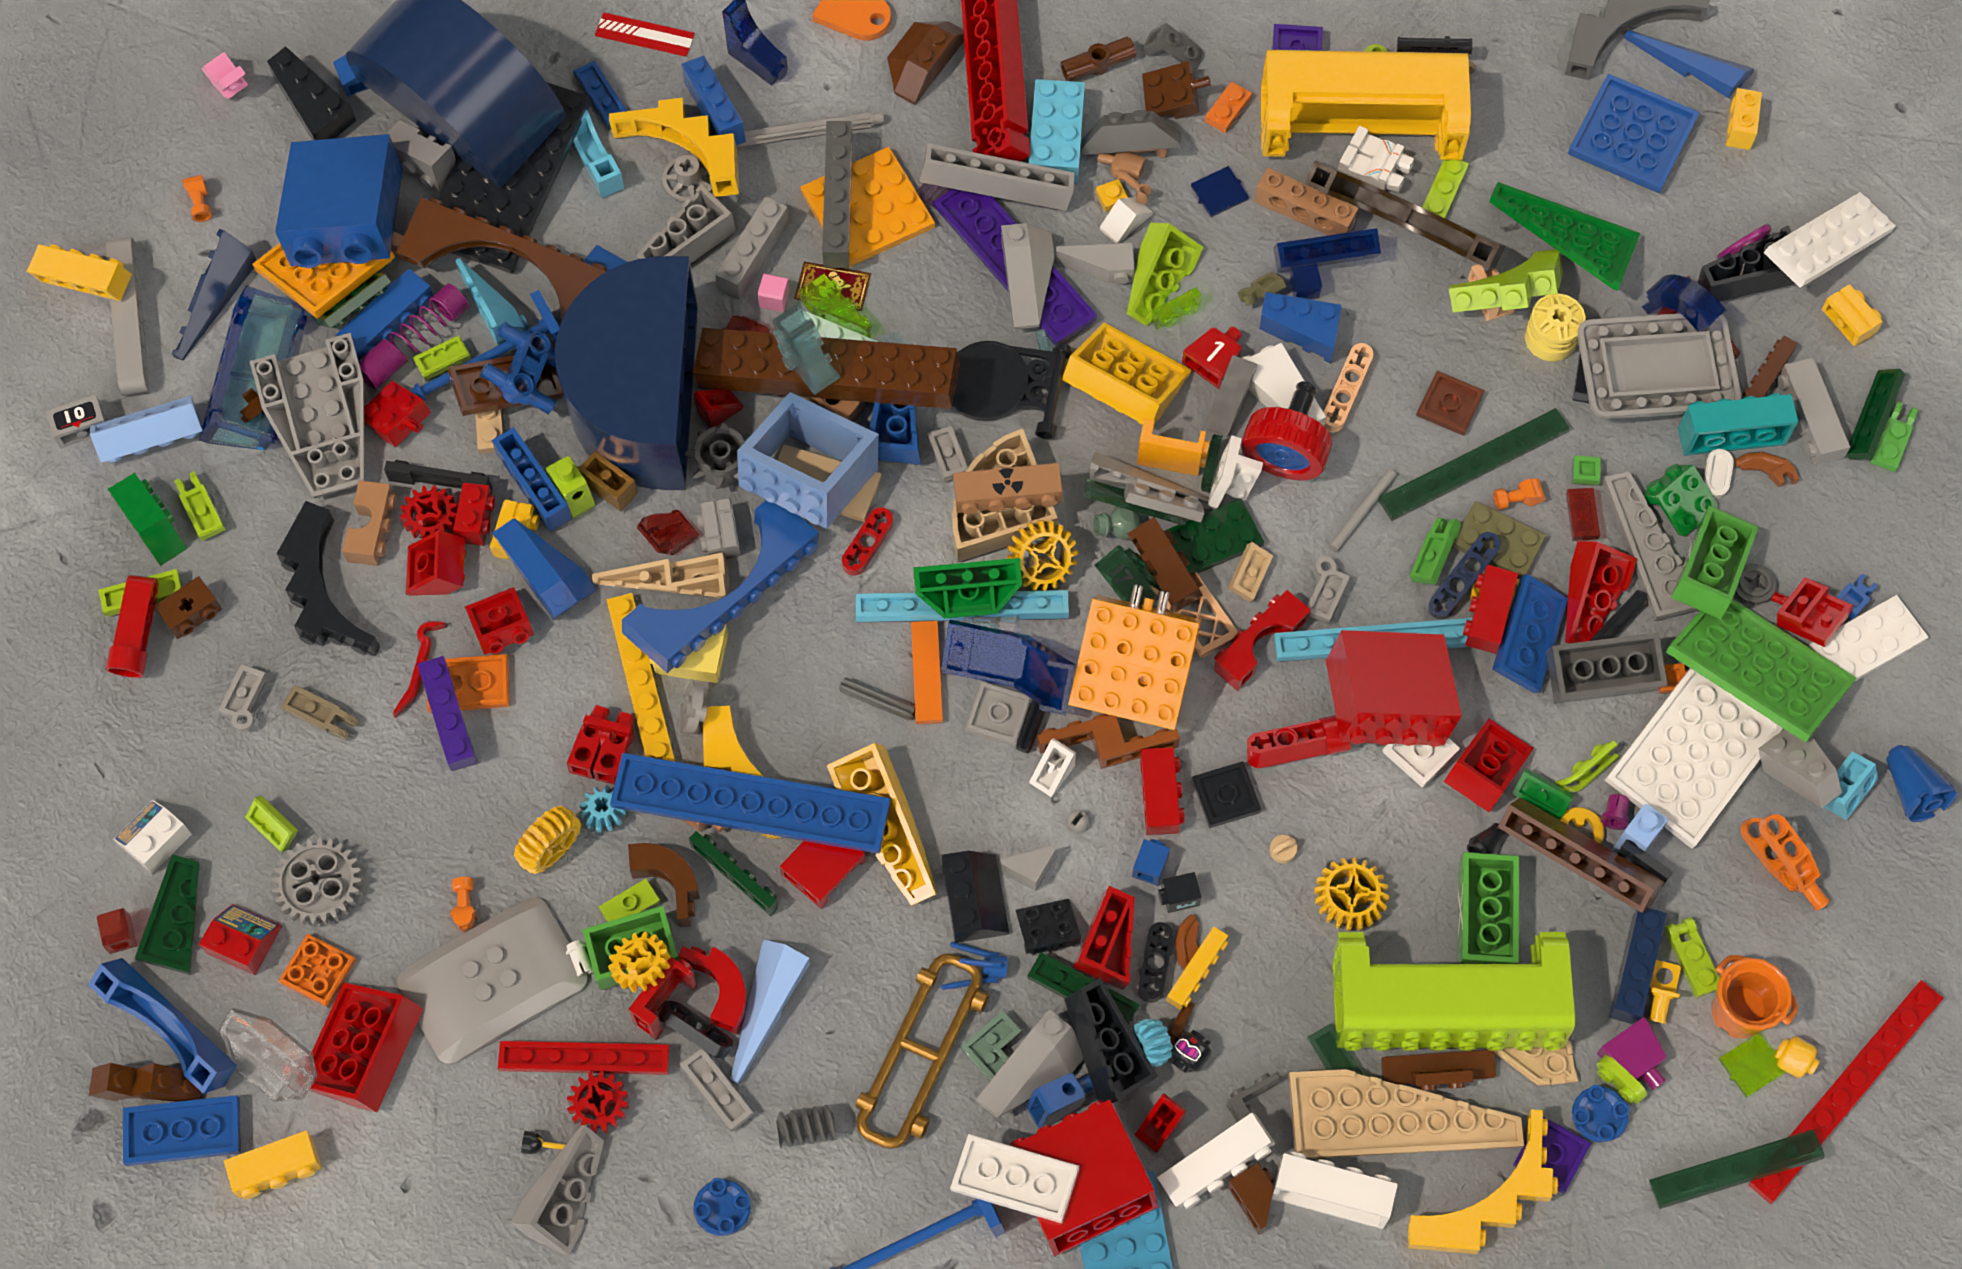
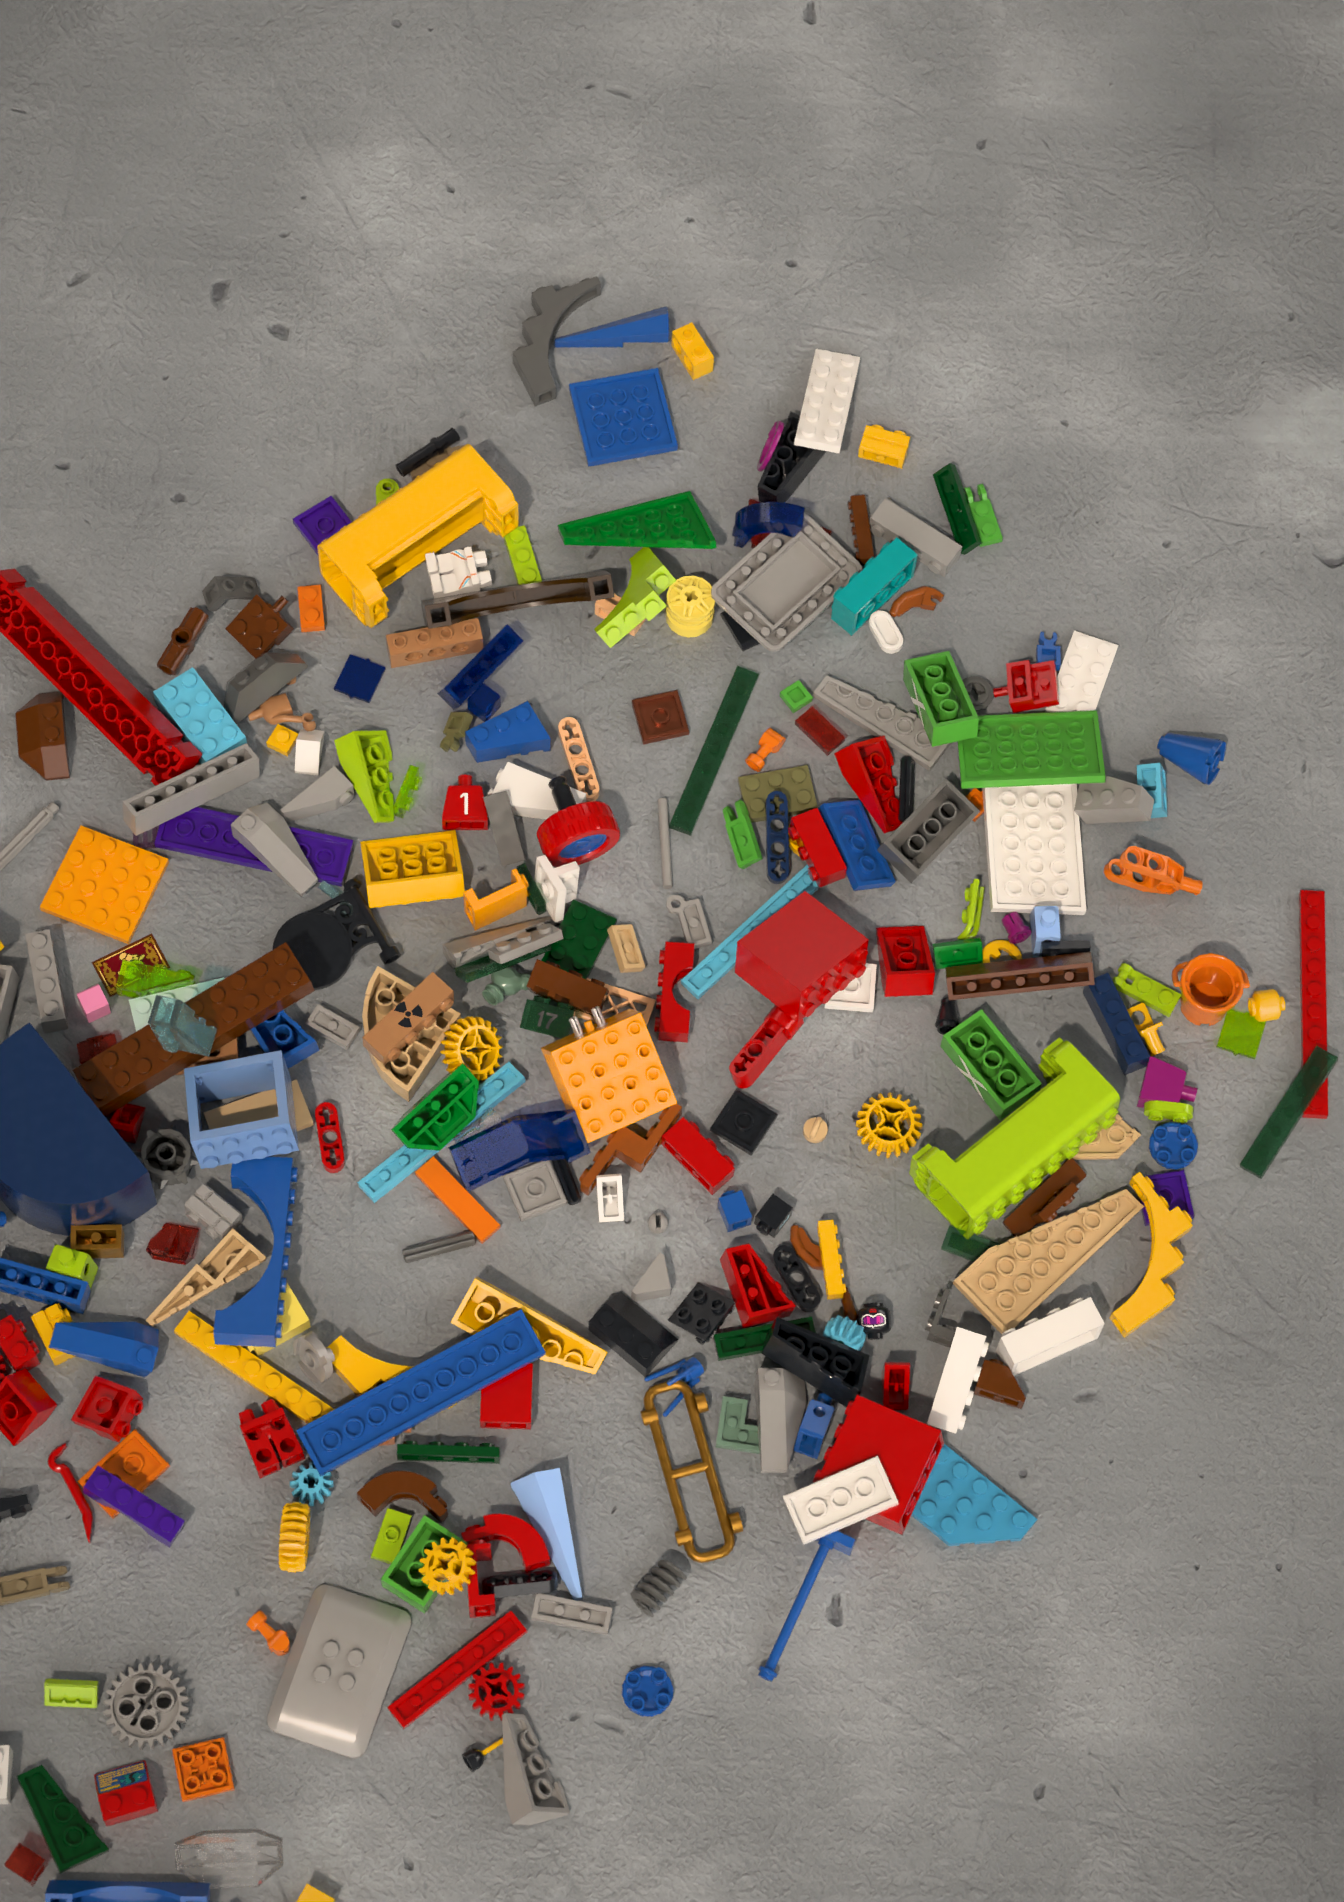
camera: 45 degrees left, 0 degrees up
red slope [297,982,423,1113] -> none
white pin [566,940,593,977] -> none
dark grey brick [822,121,853,268] -> none
green bracket [1642,464,1718,536] -> none

